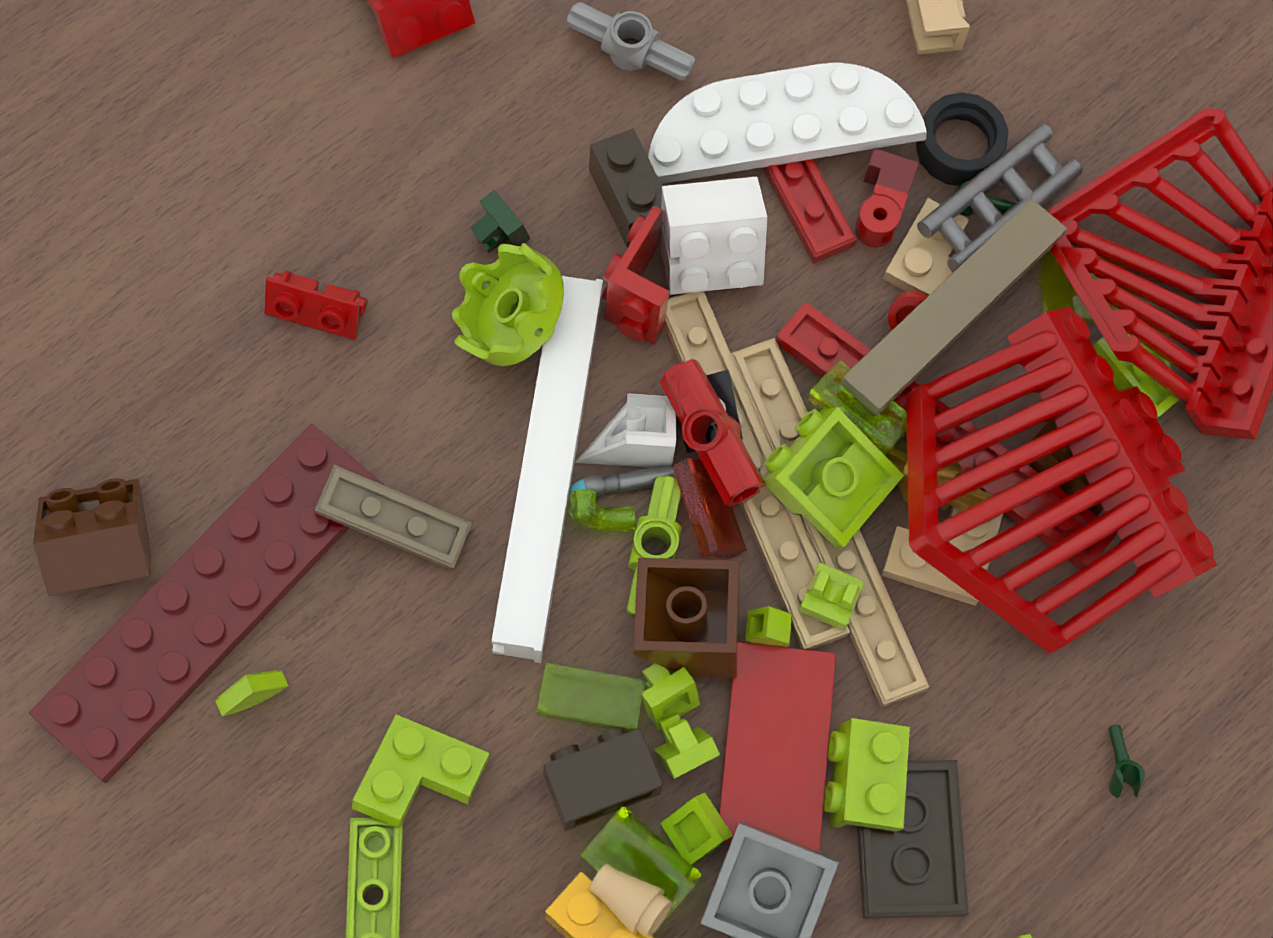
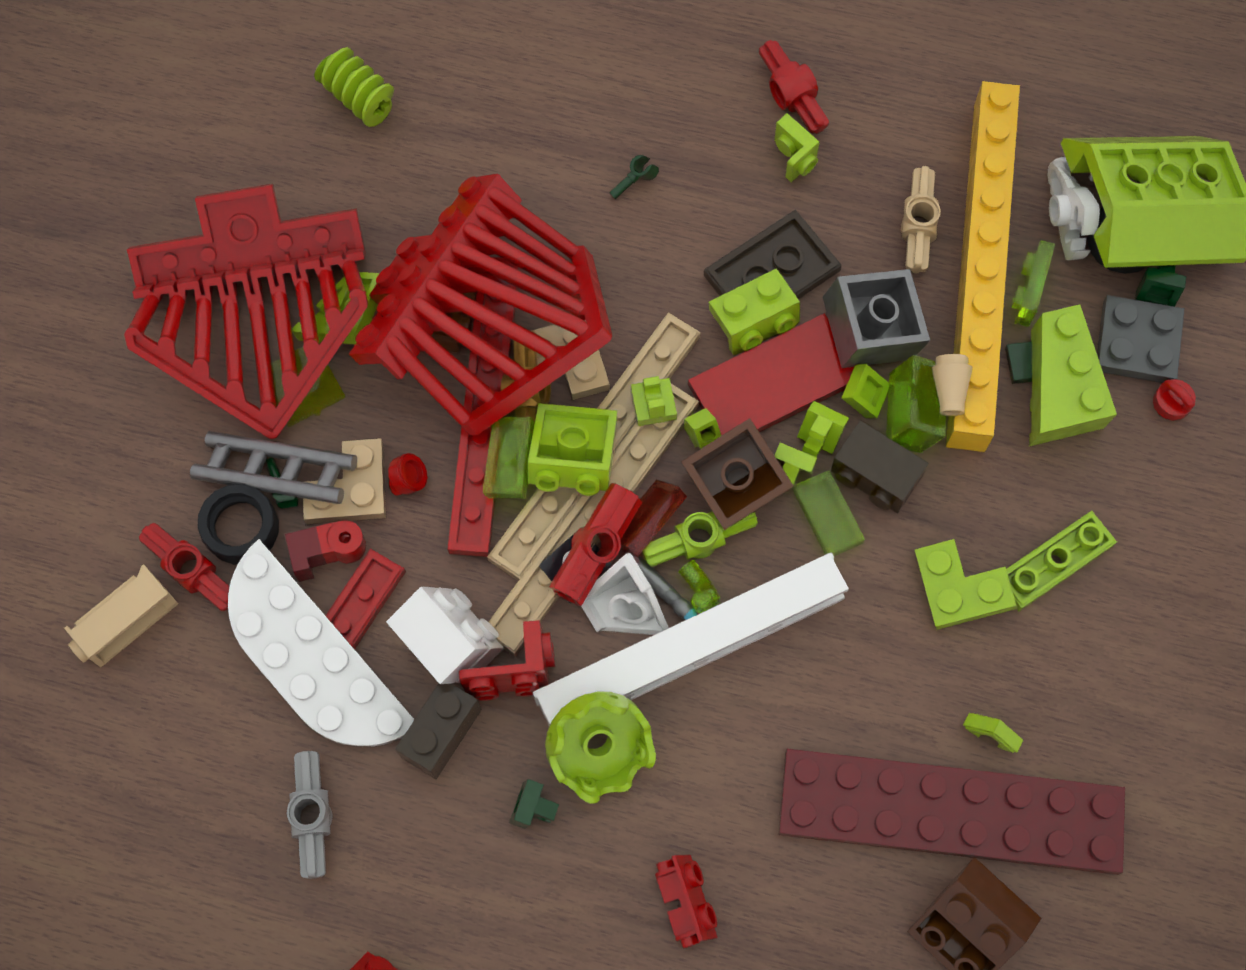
camera: 115 degrees left, 0 degrees up
dark tan tile [313,465,472,570] -> none
dark tan tile [841,199,1067,416] -> none
none -> red axle [139,523,230,611]

